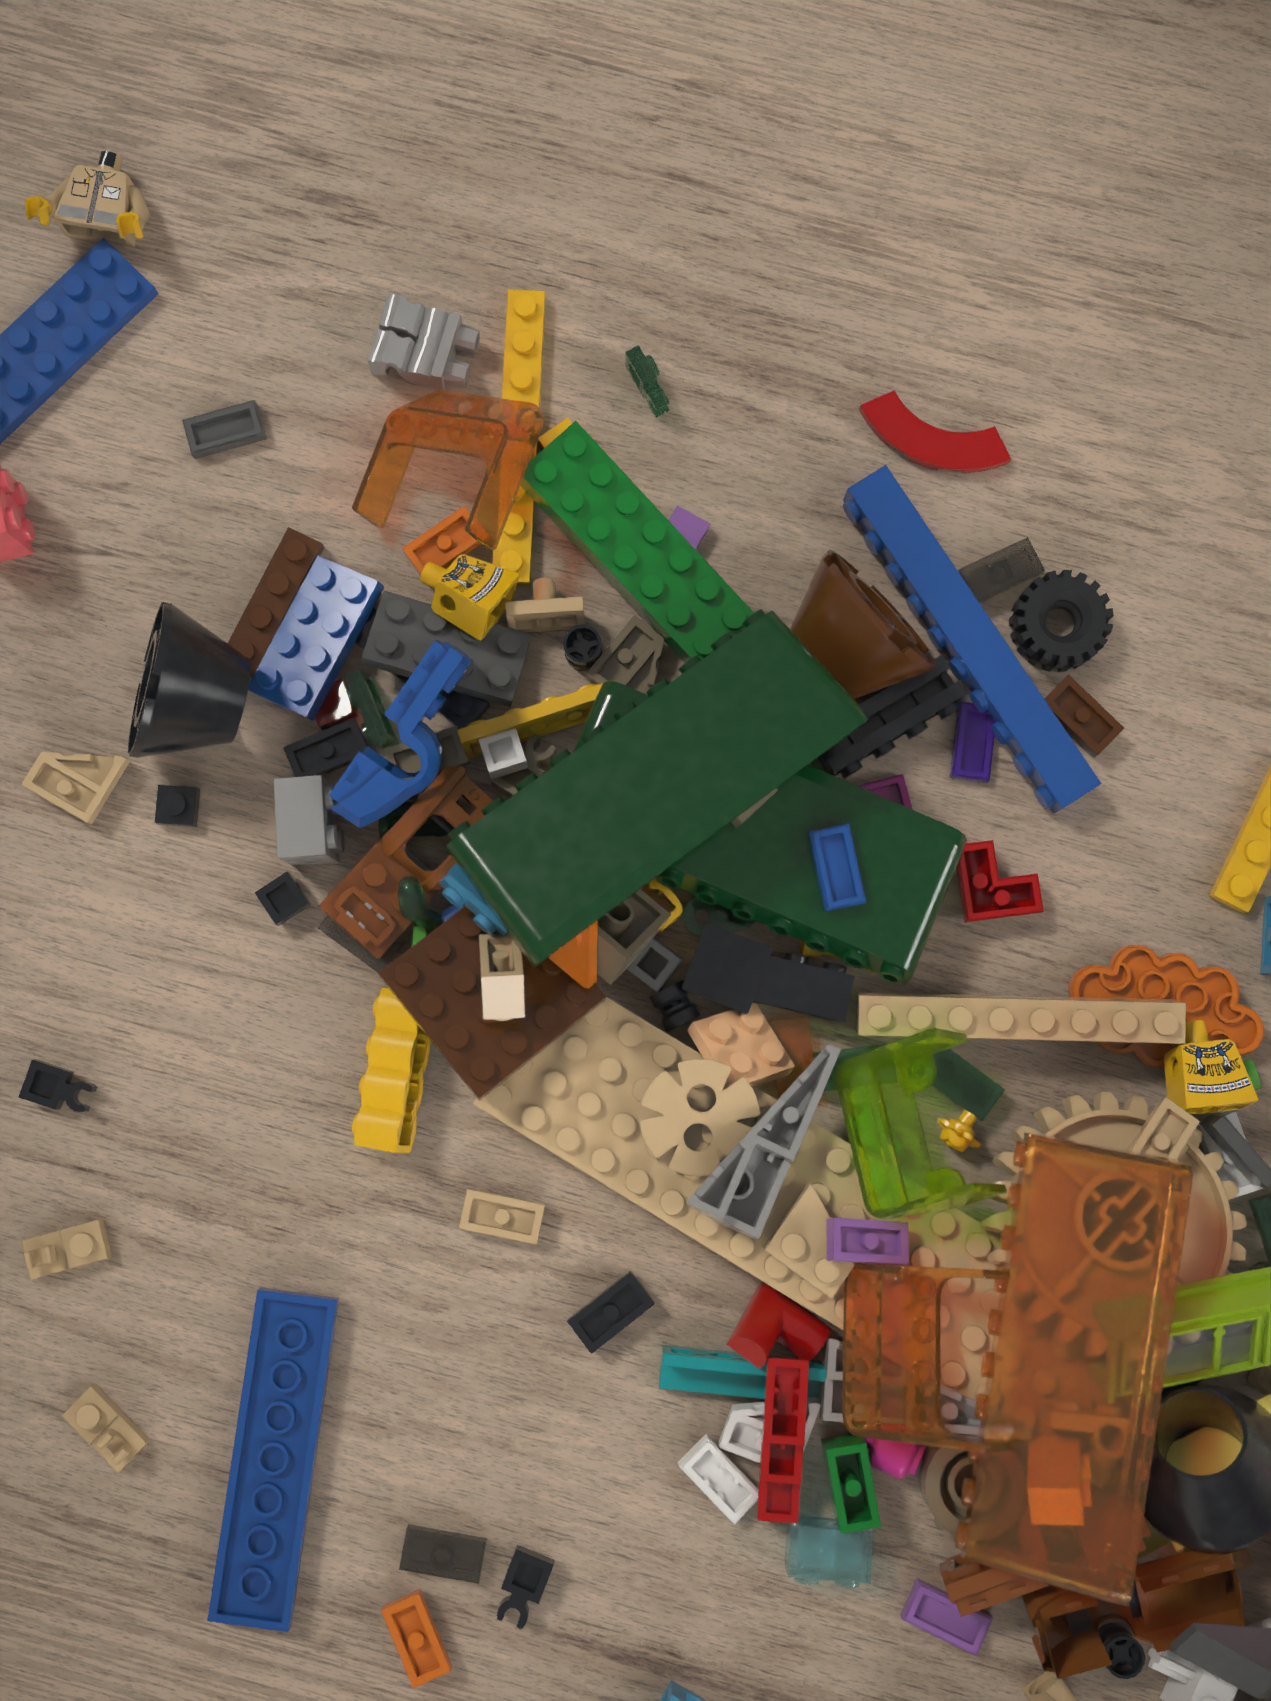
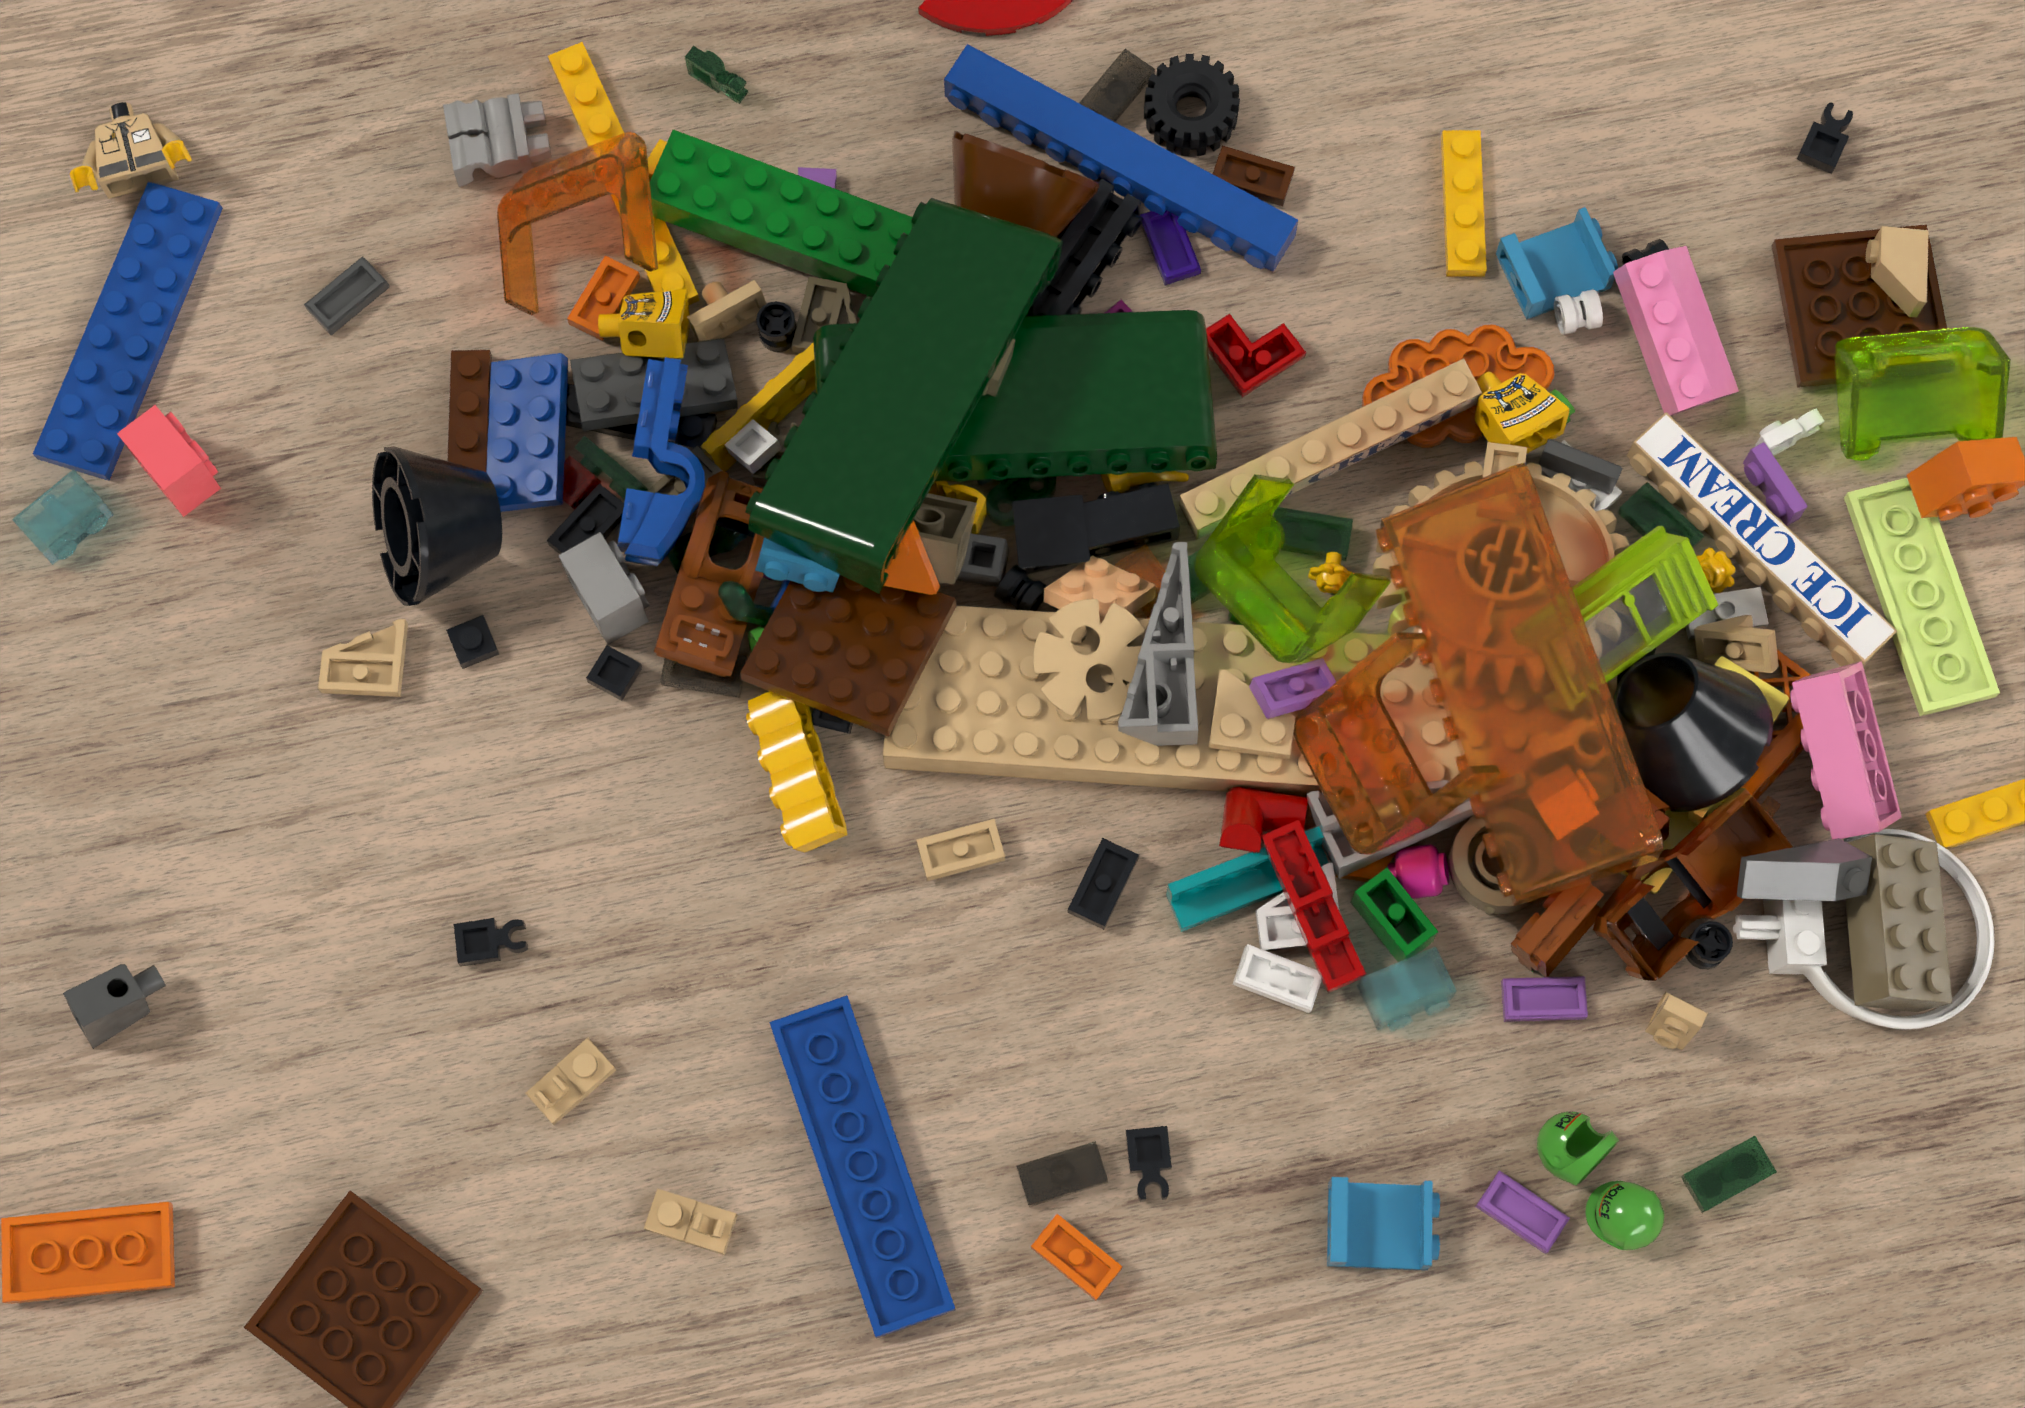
camera: 25 degrees left, 10 degrees down
tan slope [479,933,525,1021] -> none
blue tile [808,823,866,912] -> none

